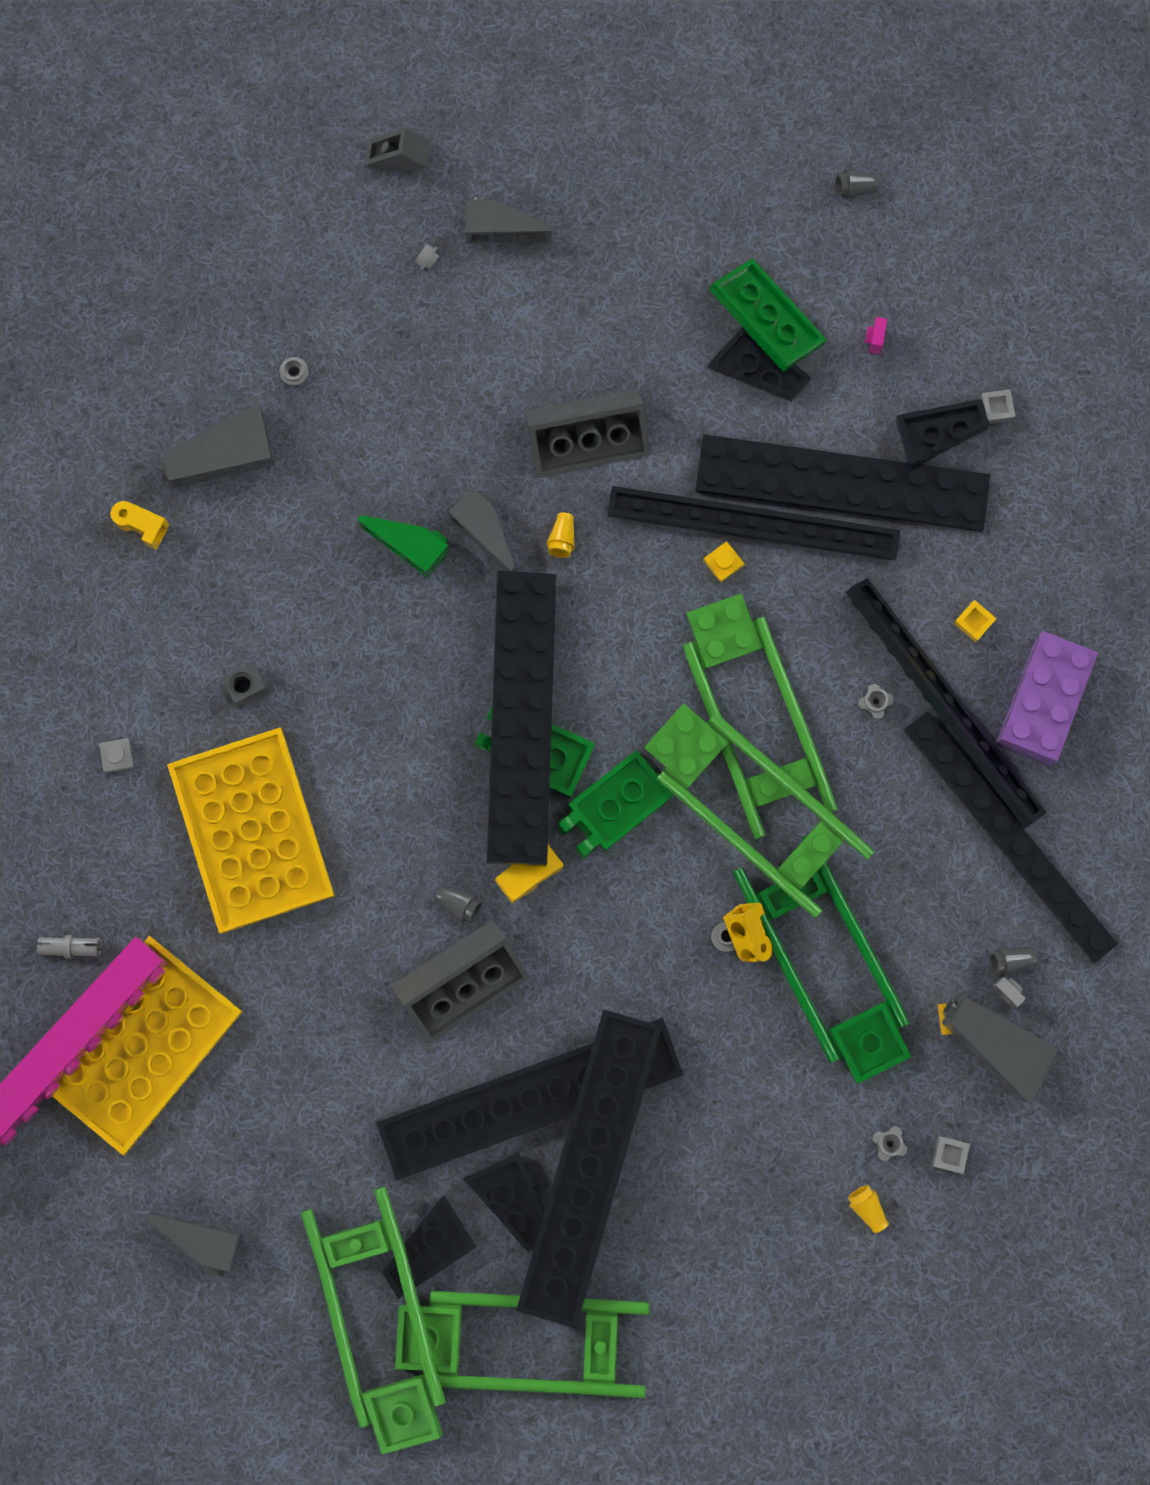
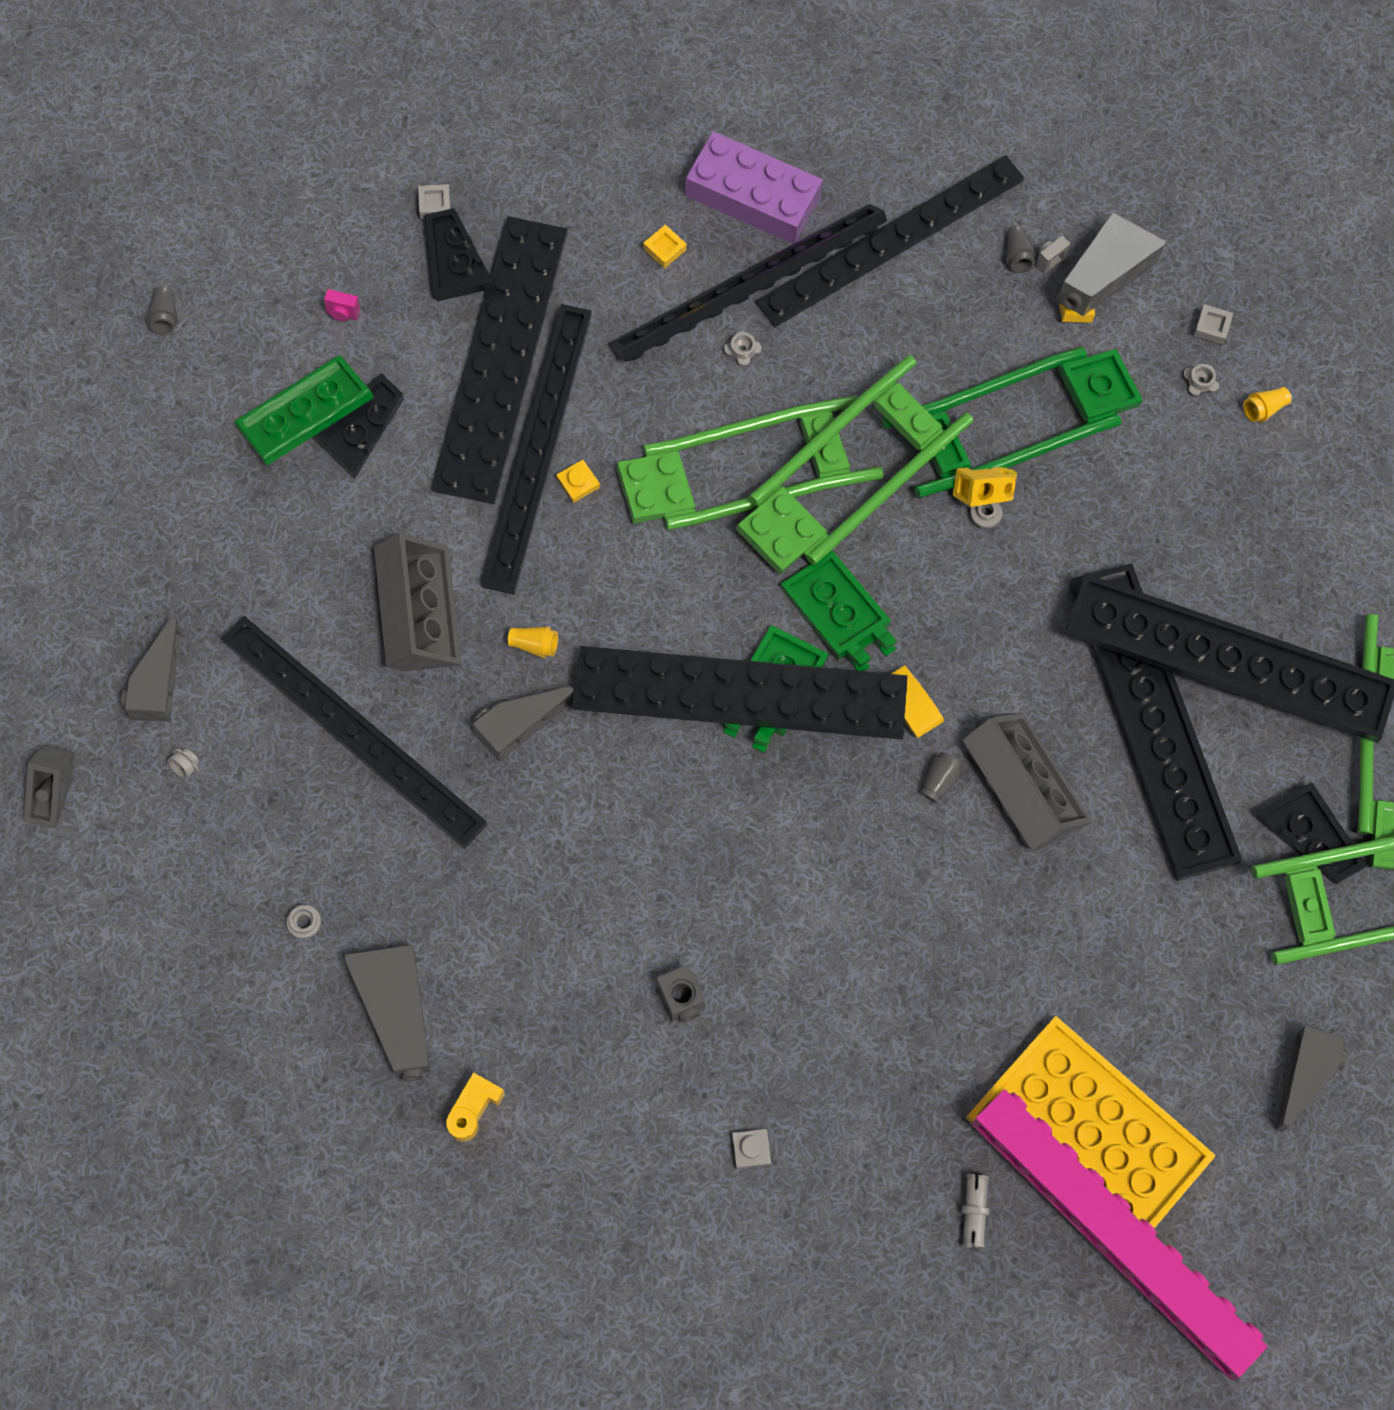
camera: 90 degrees left, 10 degrees down
yellow plate [167,727,335,934] -> none
green slope [357,515,449,578] -> none
black wing [462,1153,544,1252] -> none
none -> black plate [221,616,487,849]

